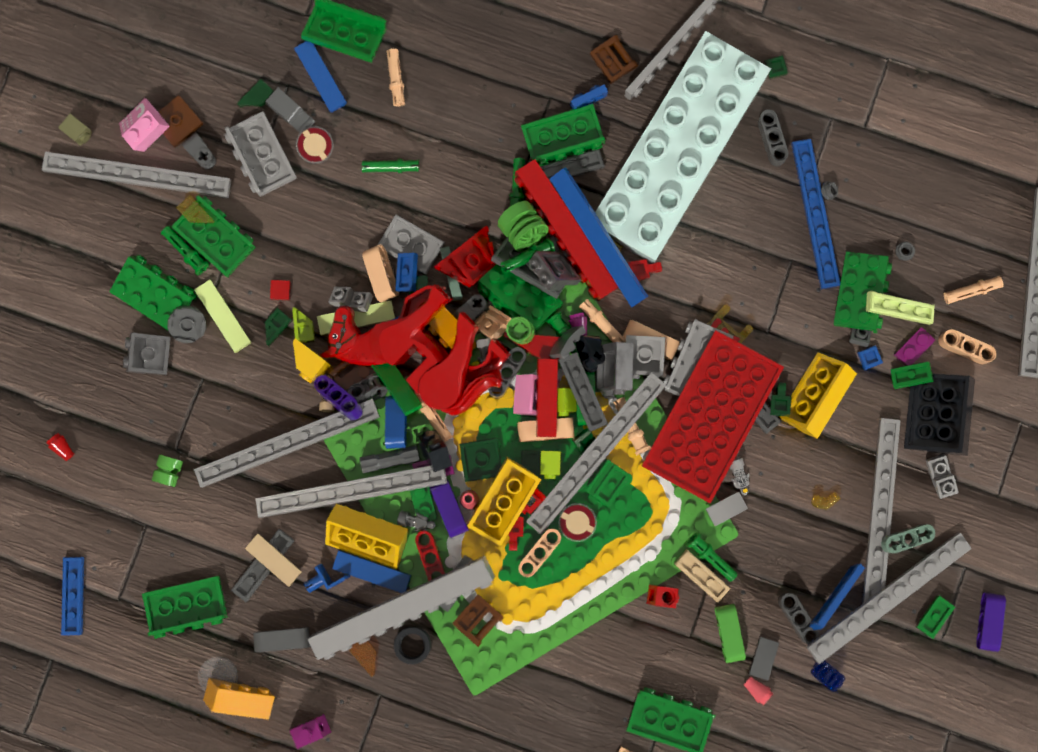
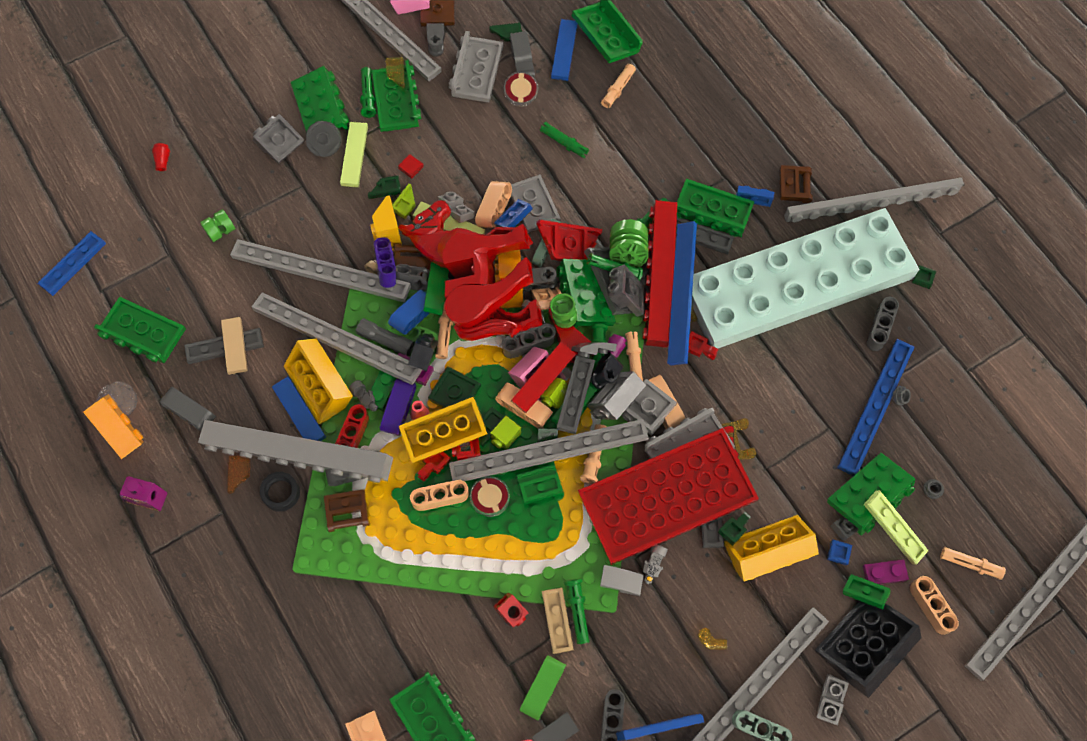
camera: 30 degrees right, 15 degrees down
blue bracket [304,564,351,593] -> none

